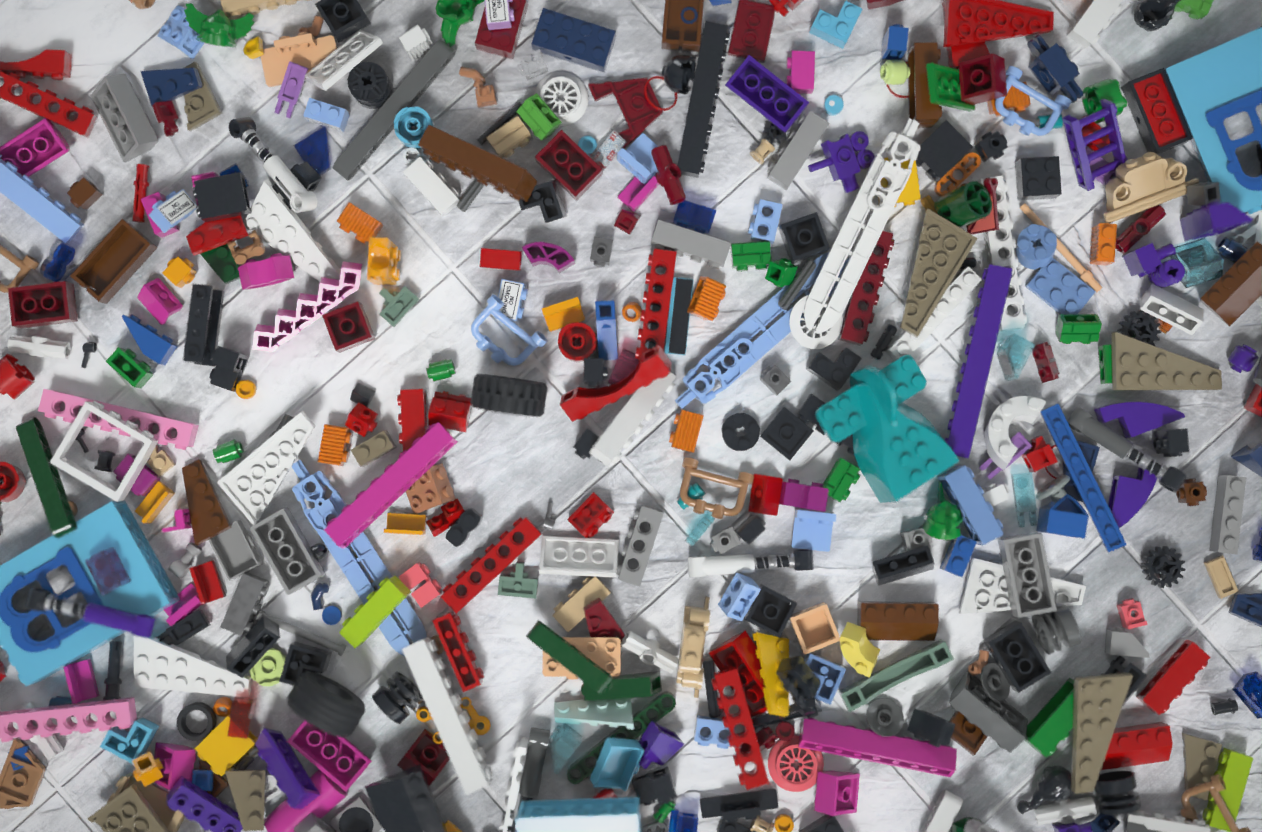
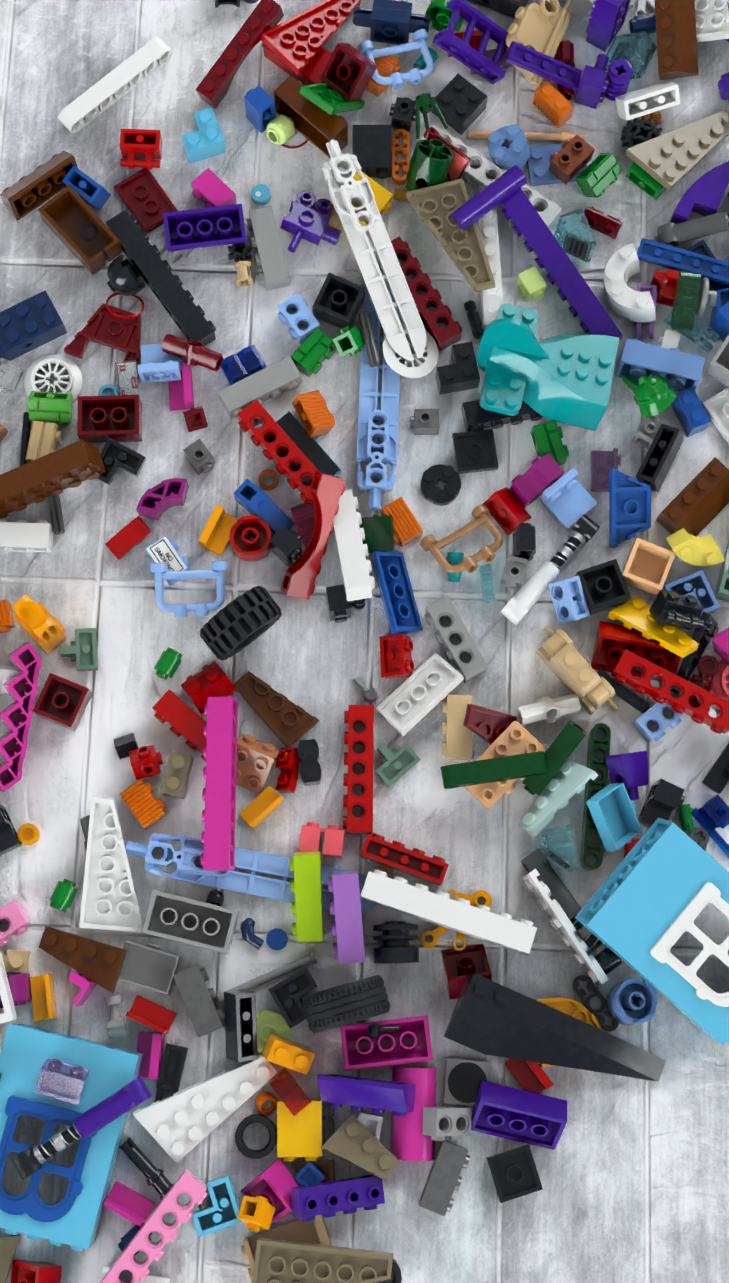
camera: 50 degrees left, 10 degrees down
none -> reddish brown wing [233,671,320,747]
none -> light orange brick [262,1033,315,1075]
none -> medium lavender brick [328,870,365,964]
none -> dark green piece [360,514,394,553]
none -> black hand [367,1023,399,1038]
none -> blue slope [372,551,423,635]
none -> dark green plant [414,93,448,139]
none -> dark purple brick [451,165,527,231]
none -> dark purple tile [506,41,582,91]
none -> yellowish green brick [516,266,547,302]
none -> copper brick [549,135,595,184]
none -> clear purple bracket [590,448,621,492]
none -> blue wing [609,468,651,548]
none -> clear green beam [670,271,701,332]

